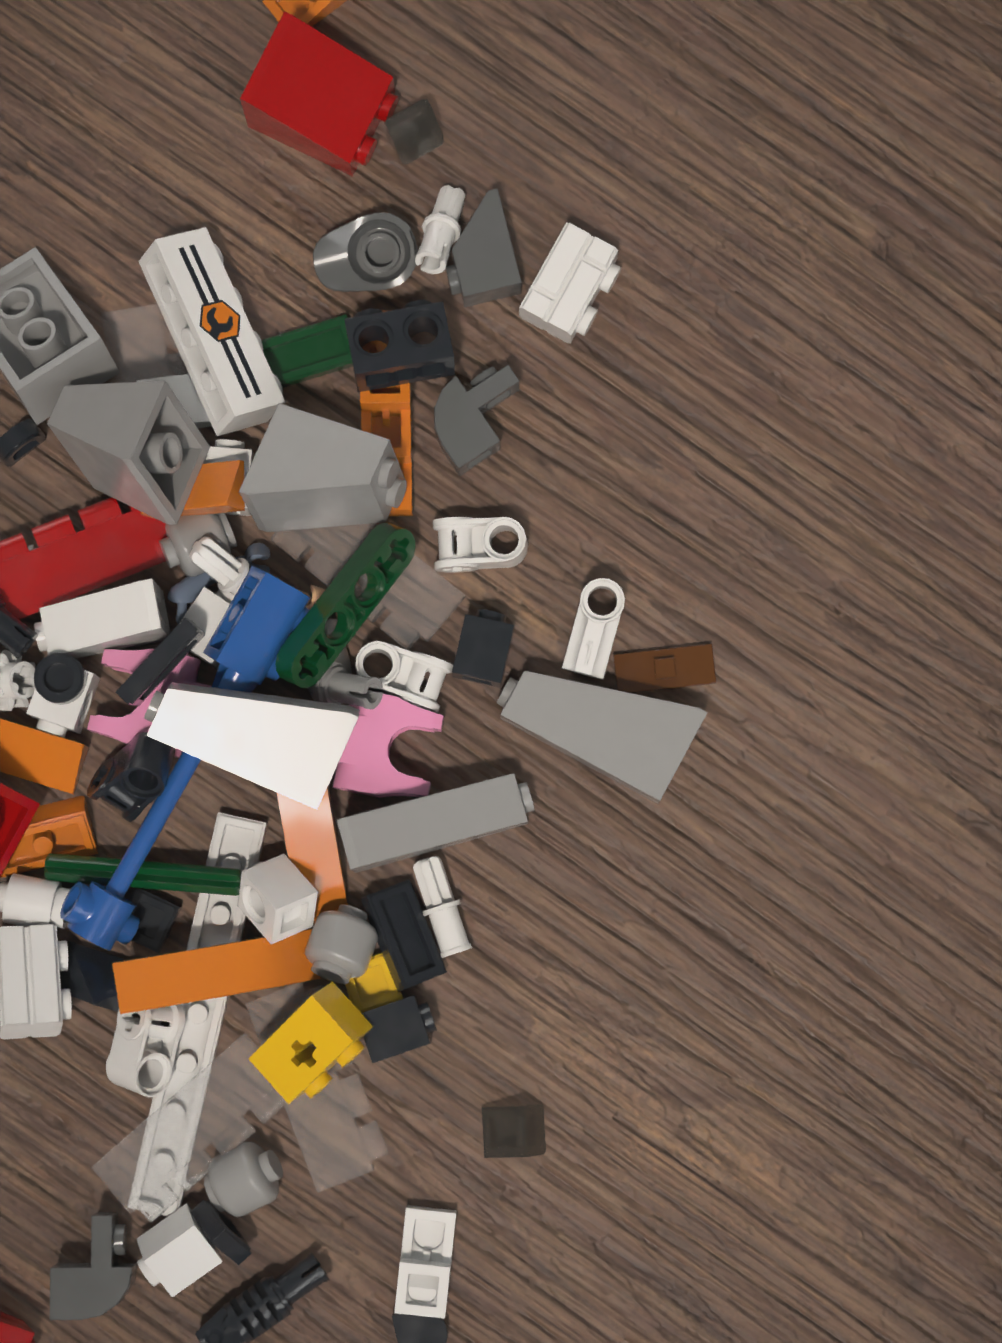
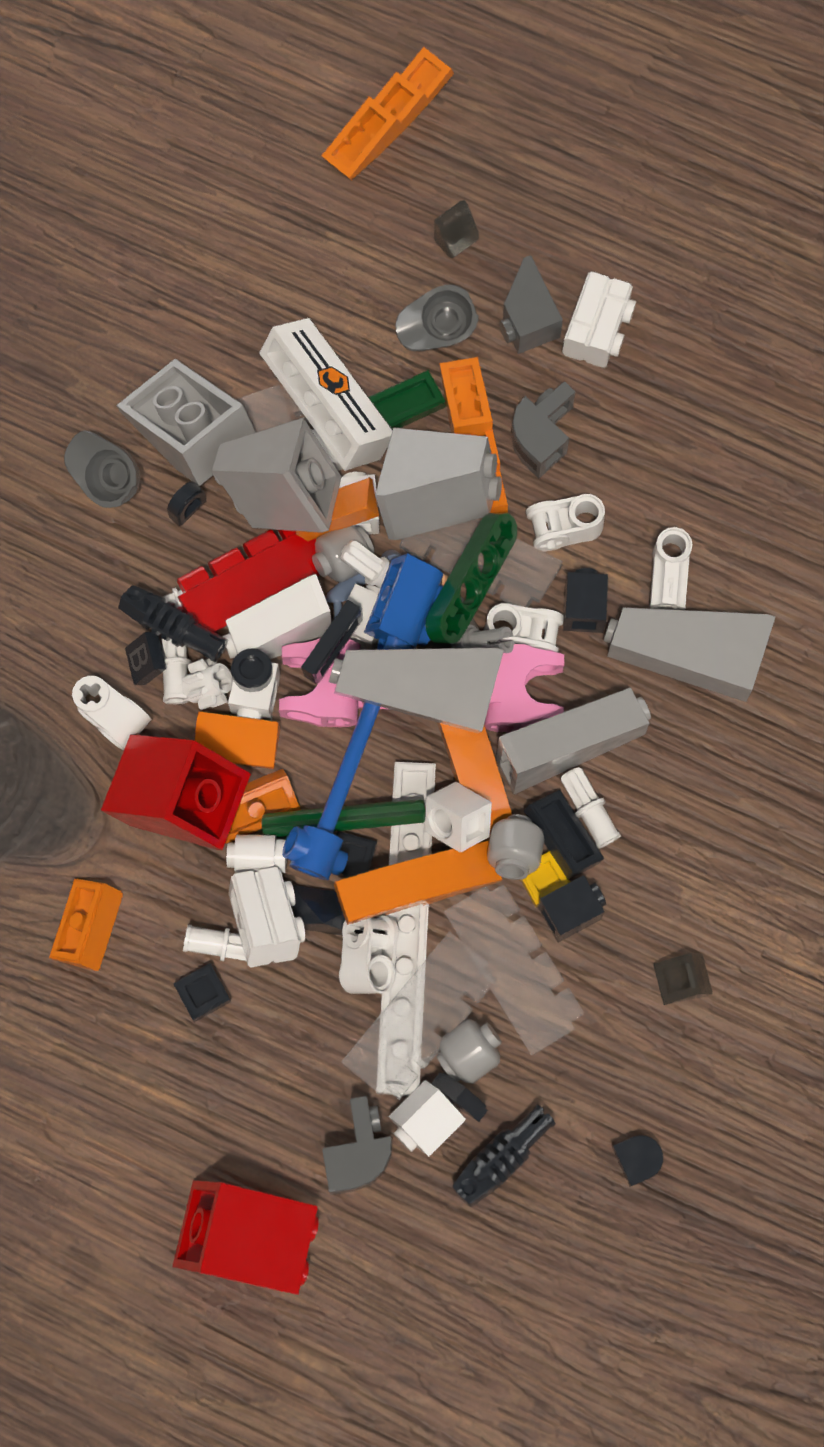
camera: 10 degrees left, 10 degrees down
black piece [87,732,175,822] -> none
red slope [240,11,399,177] -> none
yellow brick [248,982,373,1104] -> none
black brick [345,300,455,392] -> none
white slope [394,1205,457,1319] -> none
white axle [415,185,465,274] -> none
reddish brown piece [613,644,716,693] -> none

